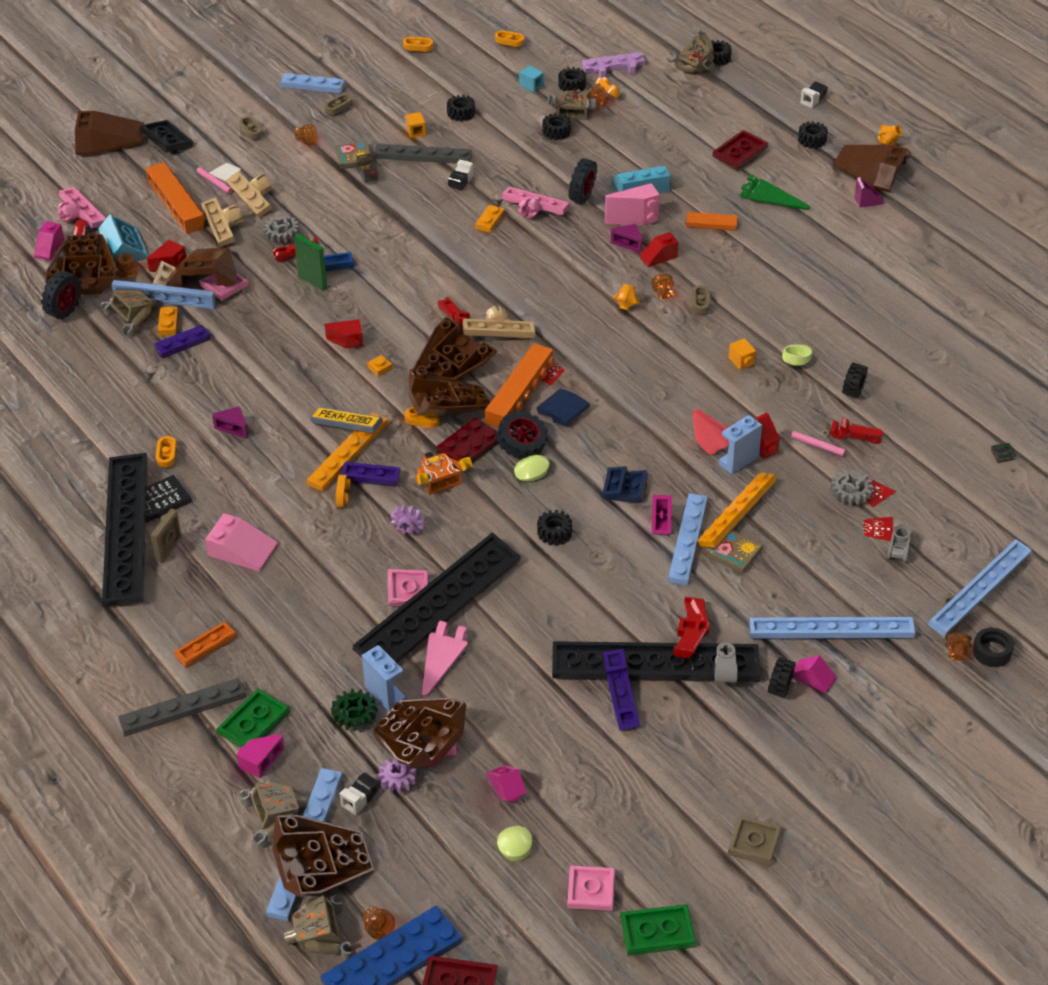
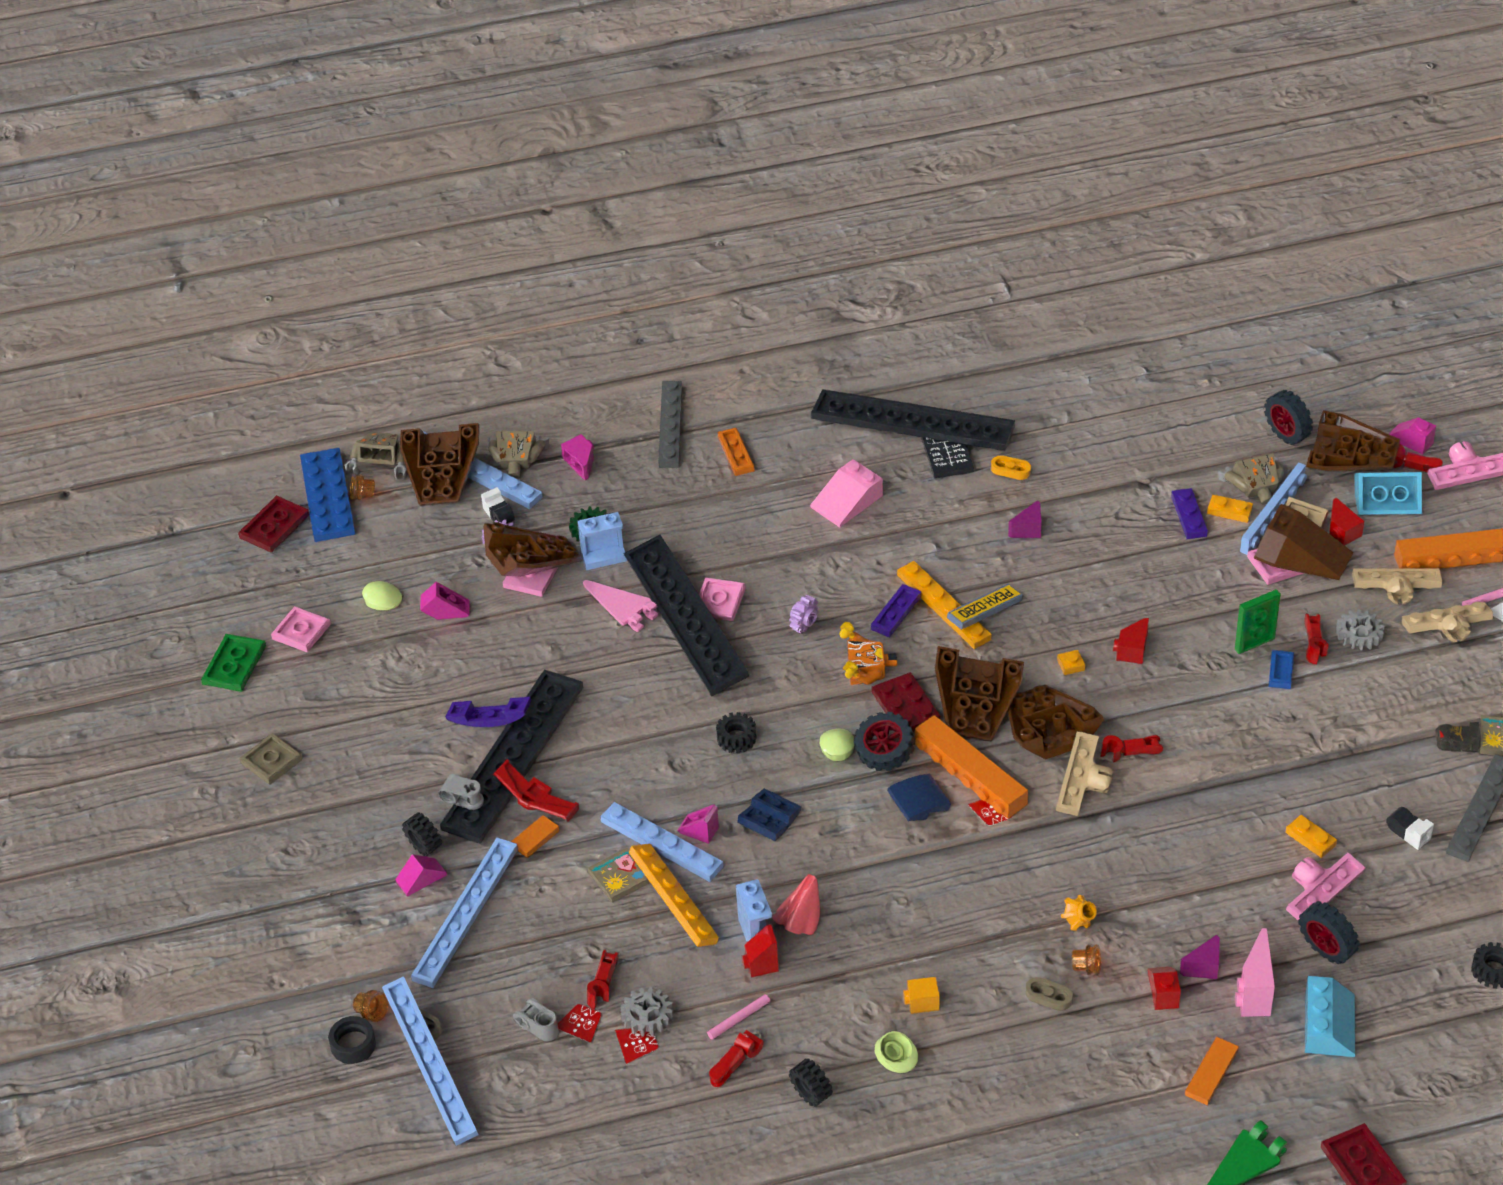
camera: 115 degrees right, 0 degrees up
clear orange piece [116,253,139,278] -> none
dark tan tile [151,509,182,563] -> none
green tile [216,689,290,748] -> none
light orange plate [336,475,351,508] -> none
none -> orange tile [511,815,560,858]
none -> red piece [587,950,619,1010]

